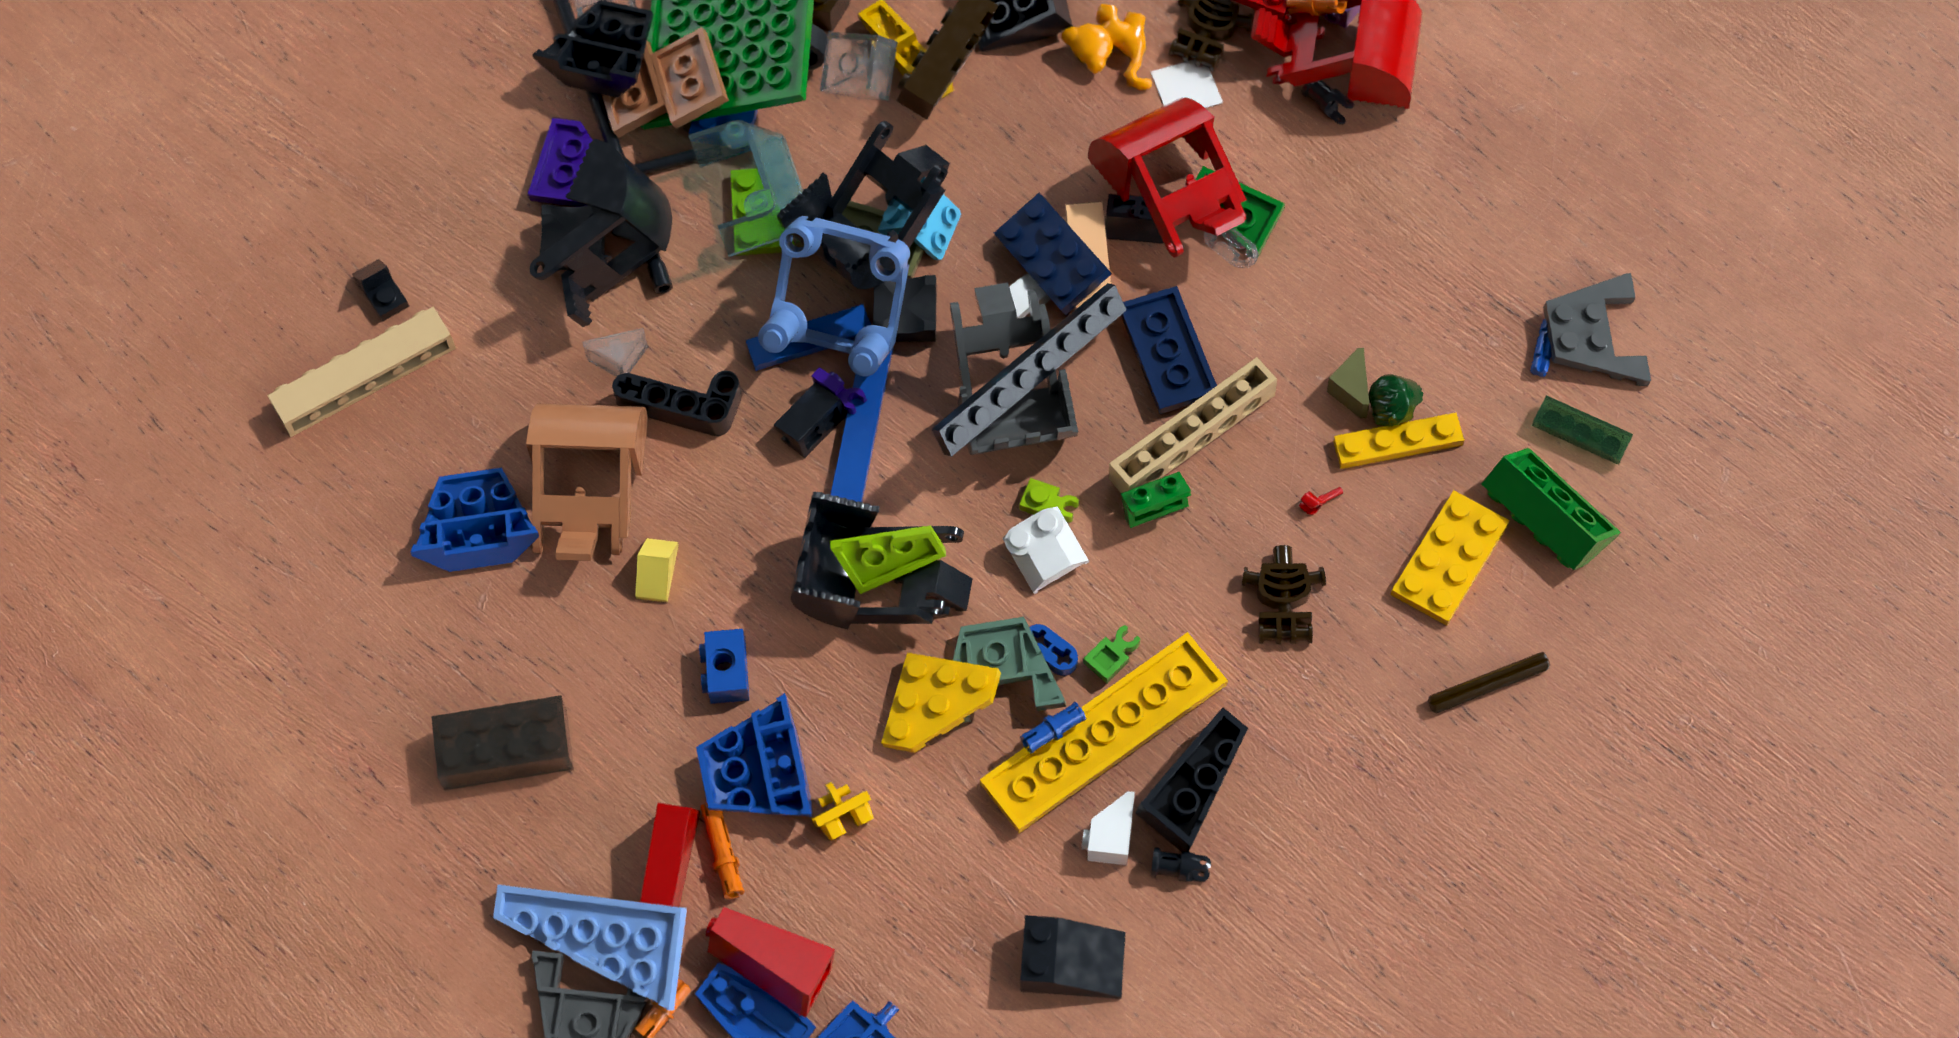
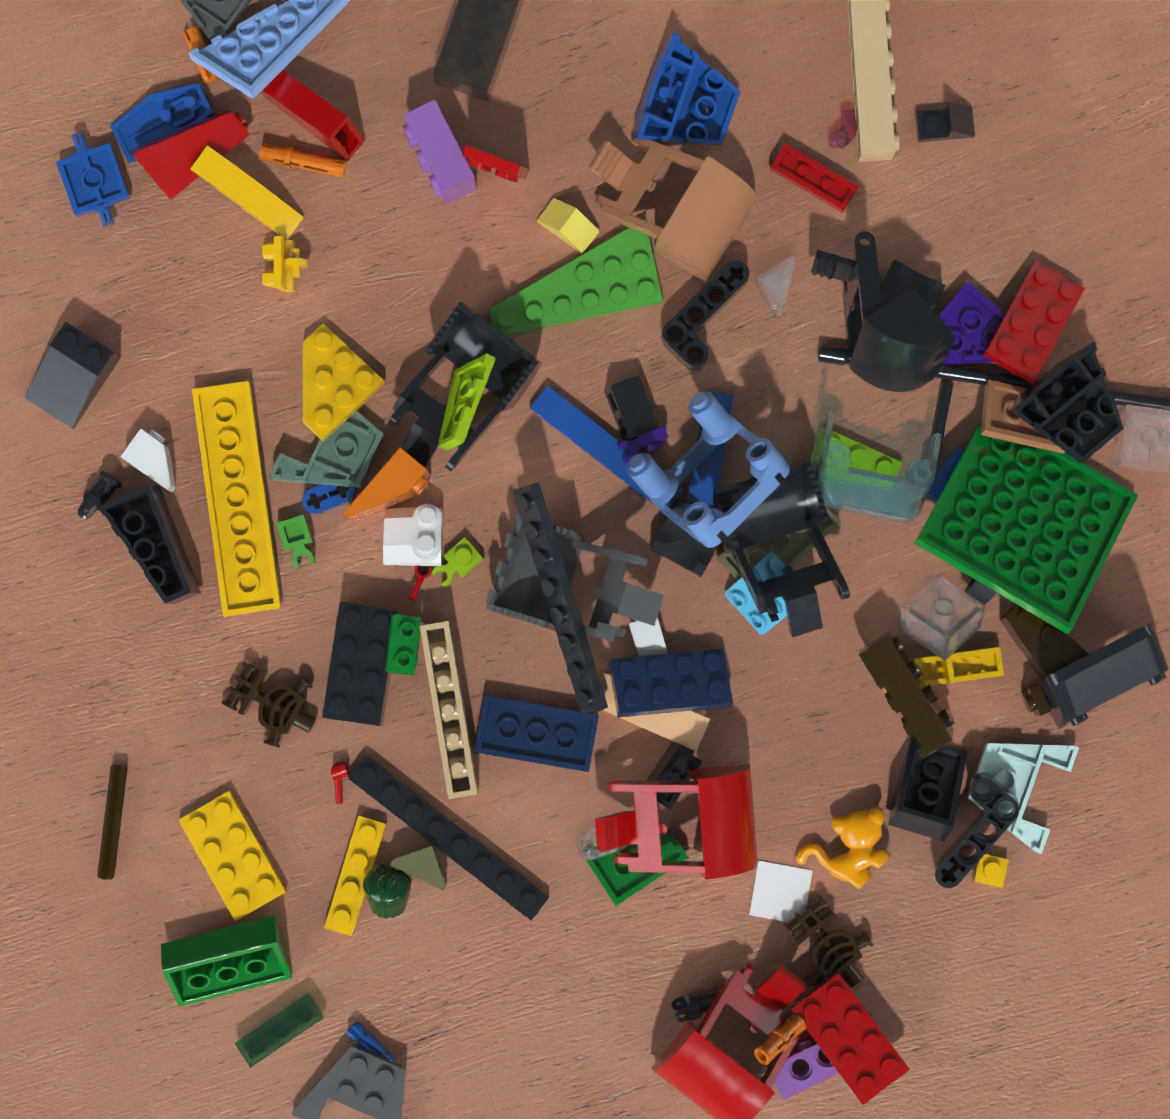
camera: 115 degrees right, 20 degrees up
nougat plate [650,27,729,129] -> none
blue wedge [696,693,812,816] -> none
blue brick [699,629,750,704] -> none
blue pin [1020,702,1086,754] -> none
none -> yellow slope [191,145,304,240]
none -> black brick [322,602,400,726]
none -> orange slope [343,447,431,523]
none -> black plate [348,755,549,921]
none -> medium lavender brick [402,99,477,204]
none -> red hand [408,565,433,601]
none -> red plate [462,145,530,183]
none -> bright green wing [490,219,663,336]
none -> red plate [770,143,858,213]
none -> clear pink arm [828,109,857,149]
none -> red plate [983,260,1085,384]

